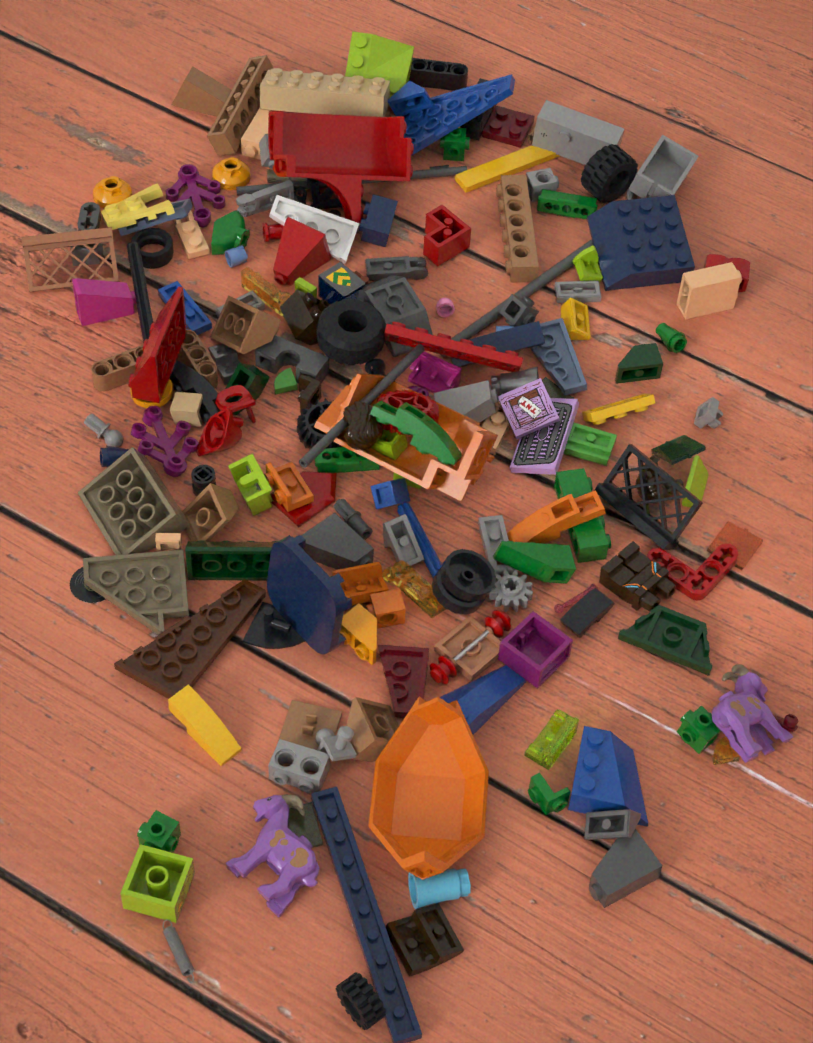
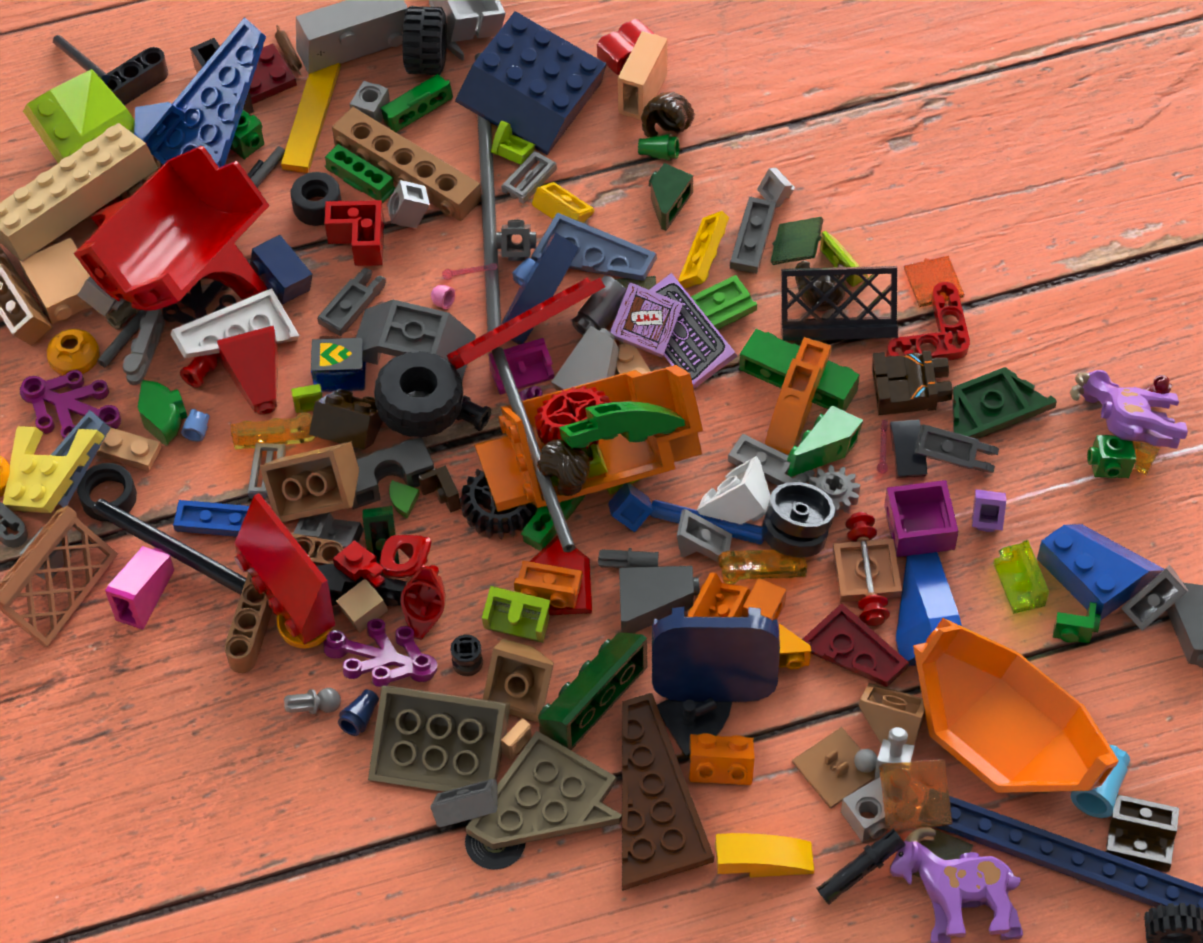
camera: 45 degrees left, 5 degrees up
none -> black bar [53,35,110,84]
none -> black tyre [290,172,341,226]
none -> green piece [325,144,395,203]
none -> red plate [333,540,385,588]
none -> light grey brick [387,180,430,228]
none -> flat silver slope [430,779,498,827]
none -> clear pink hinge [442,263,498,280]
none -> dark brown hair [641,92,695,138]
none -> orange bracket [689,733,755,785]
none -> white slope [697,456,771,524]
none -> dark grey plate [730,197,776,274]
none -> black pin [816,829,906,905]
none -> clear orange plate [879,759,952,830]
none -> dark grey hinge [913,424,999,473]
none -> medium lavender brick [972,489,1006,532]

